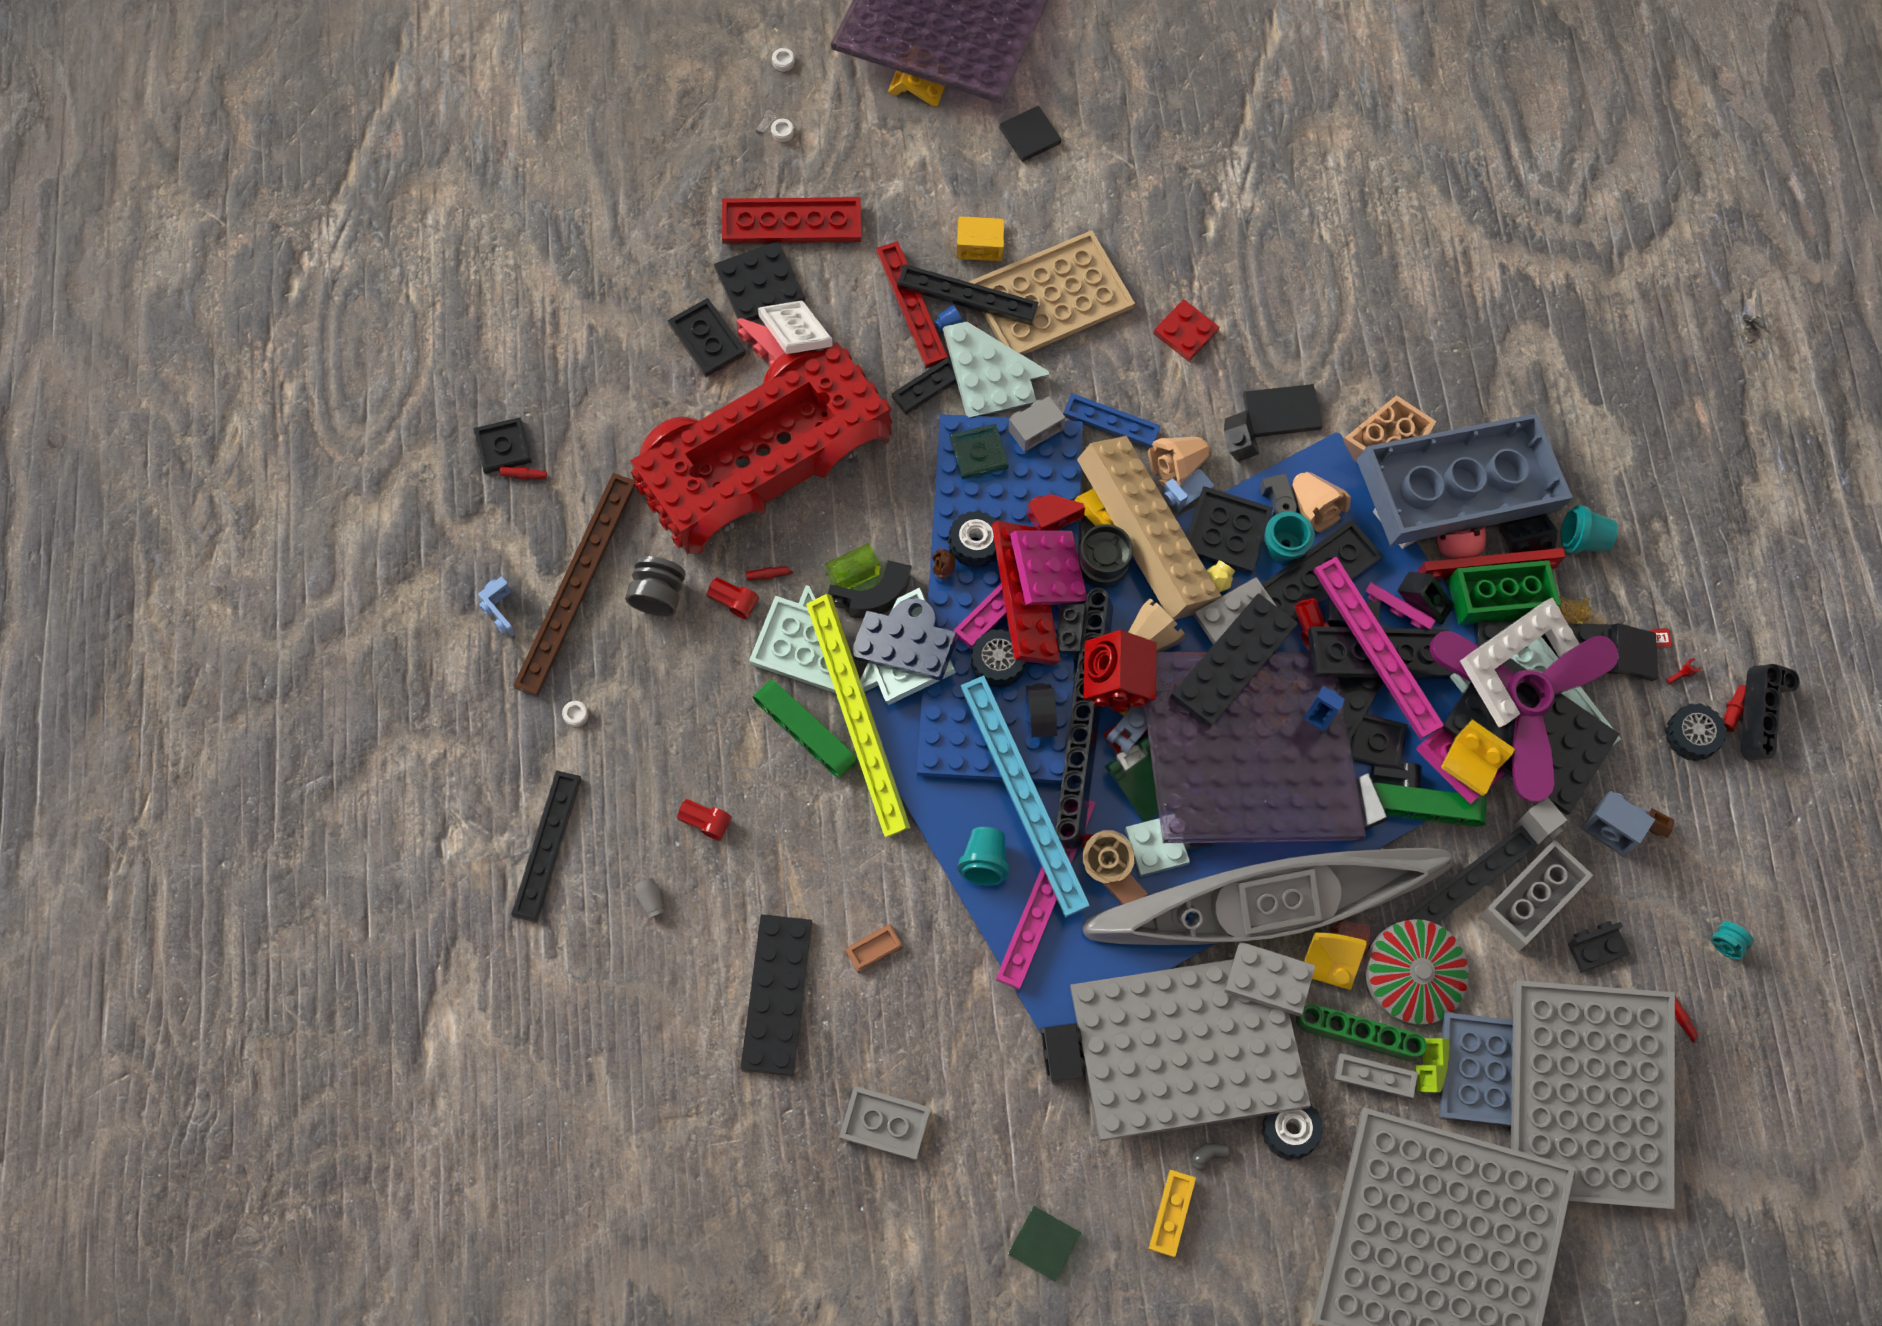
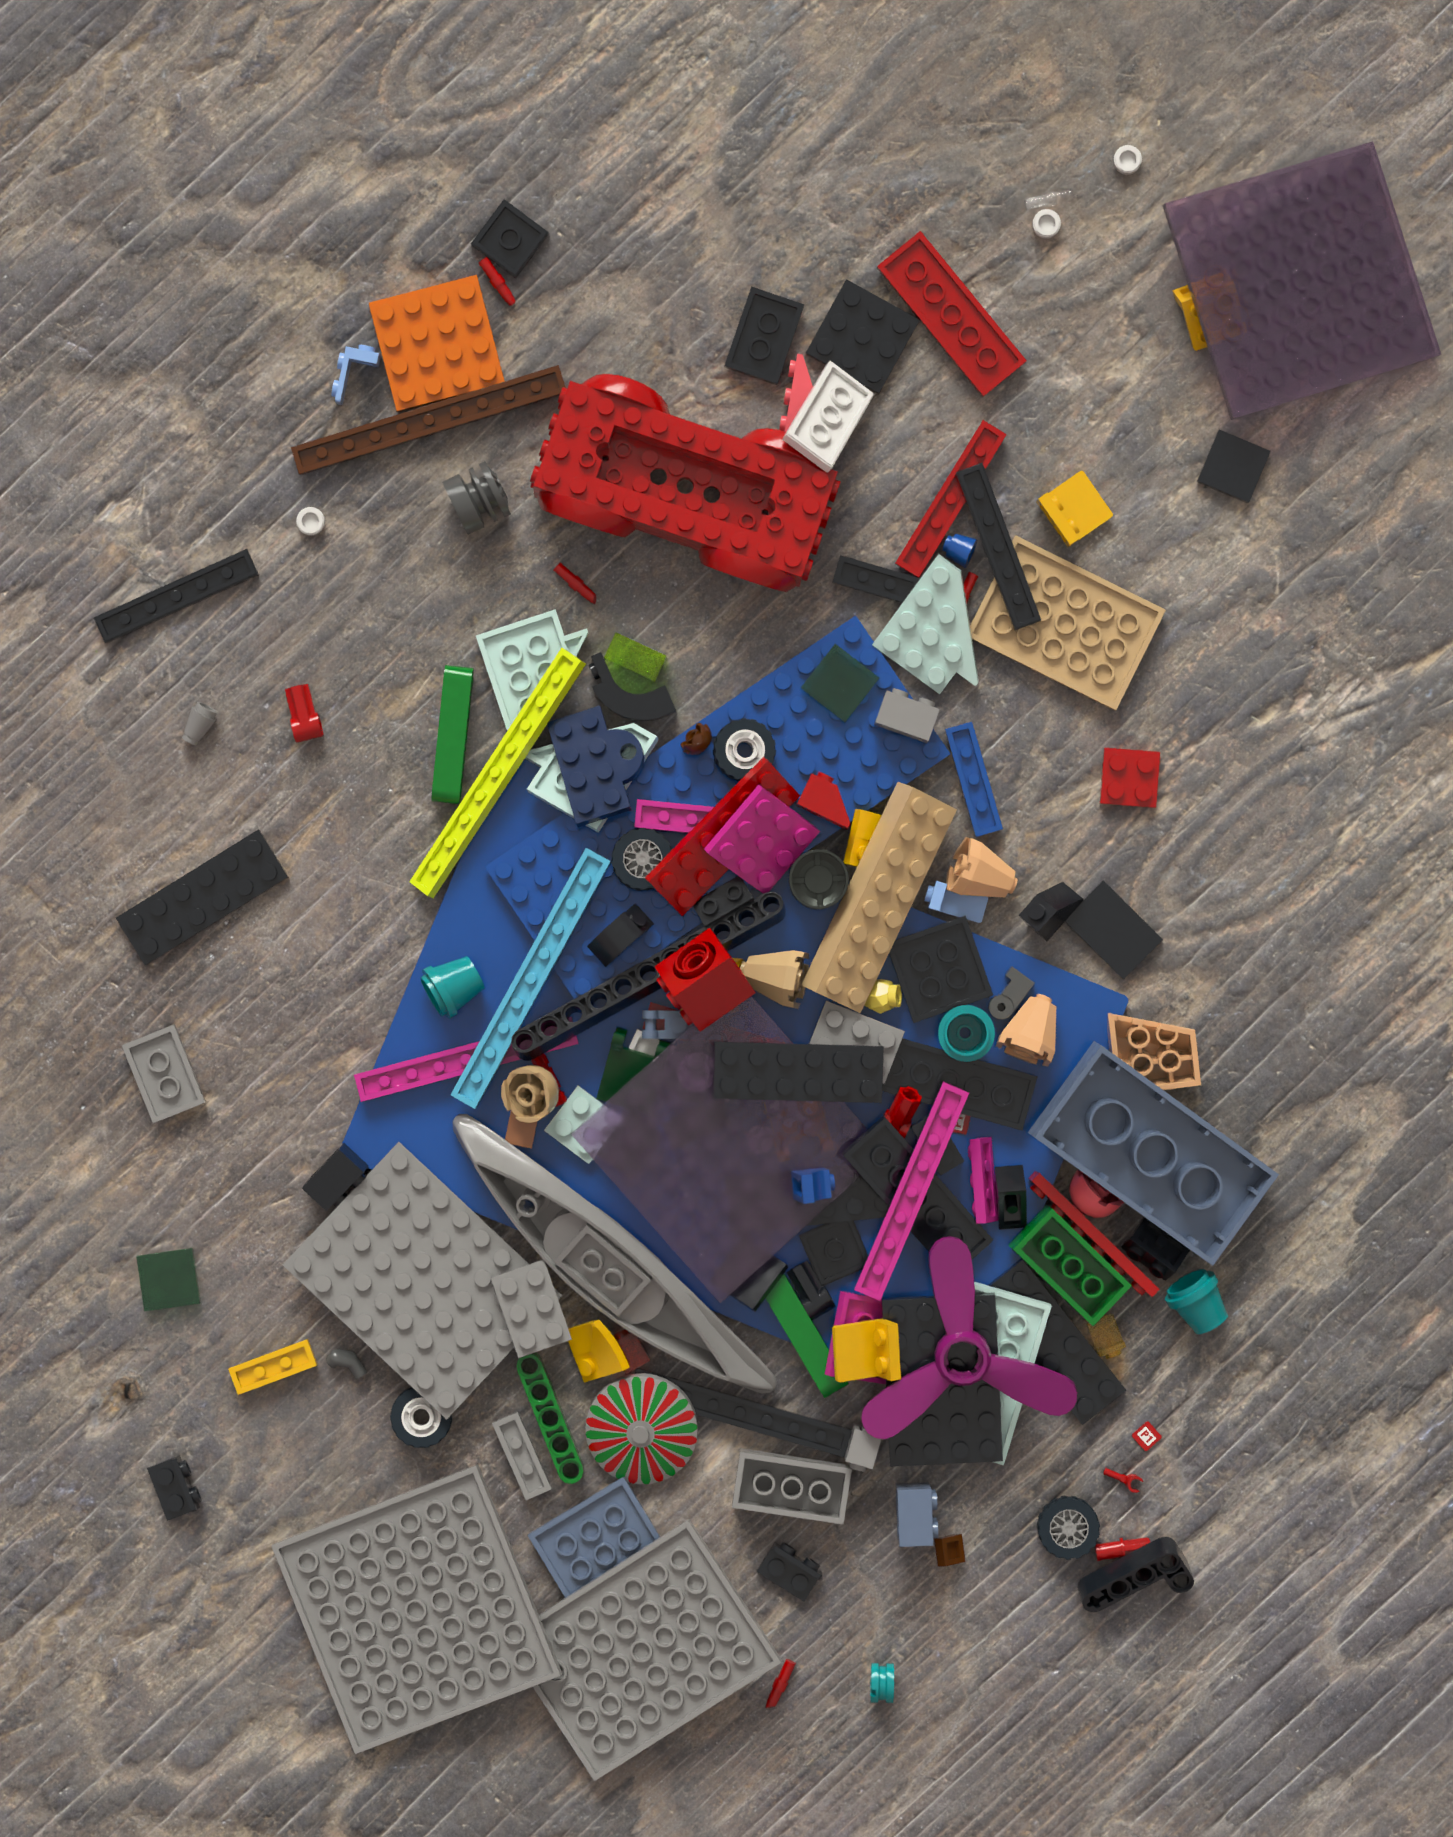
camera: 55 degrees right, 20 degrees up
red piece [706,577,759,619] -> none
nougat tile [845,924,903,973] -> none
lime slope [1416,1038,1450,1092] -> none
white plate [1460,598,1579,727] -> none
black tile [1611,623,1659,681] -> none
none -> orange plate [369,275,505,412]

